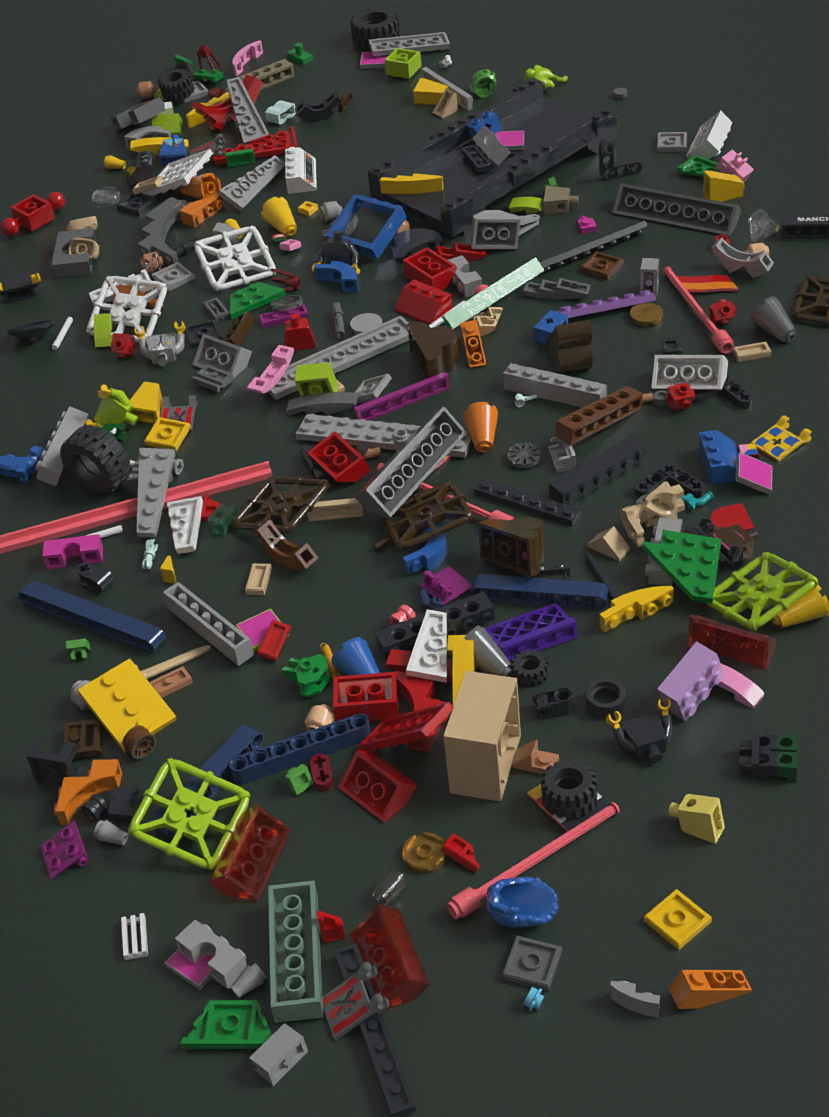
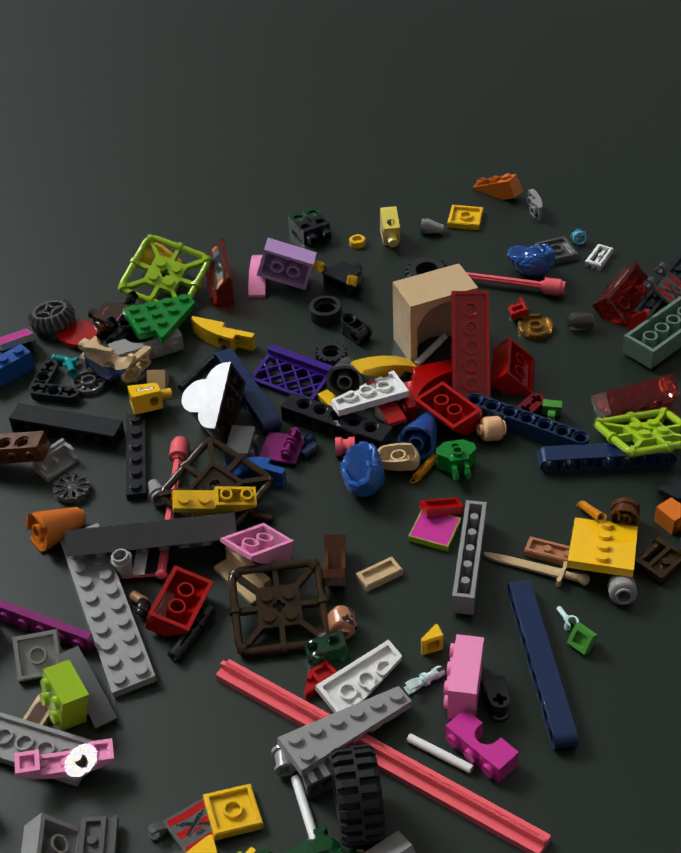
camera: 130 degrees left, 0 degrees up
none -> dark grey gear [28,299,75,335]
none -> piece [64,744,98,778]
none -> yellow torso [127,383,173,415]
none -> light grey cone [148,479,163,506]
none -> yellow slope [172,486,257,516]
none -> bright pink slope [220,523,294,564]
none -> dark grey brick [225,425,259,466]
none -> nougat head [328,605,357,639]
none -> blue hair [340,441,385,497]
none -> yellow tile [349,234,366,249]
none -> tan piece [378,443,420,472]
none -> light grey cone [420,218,444,234]
none -> bright pink brick [443,634,484,719]
none -> light aqua hand [556,606,579,631]
none -> light orange piece [577,501,607,523]
none -> white tile [585,244,614,271]

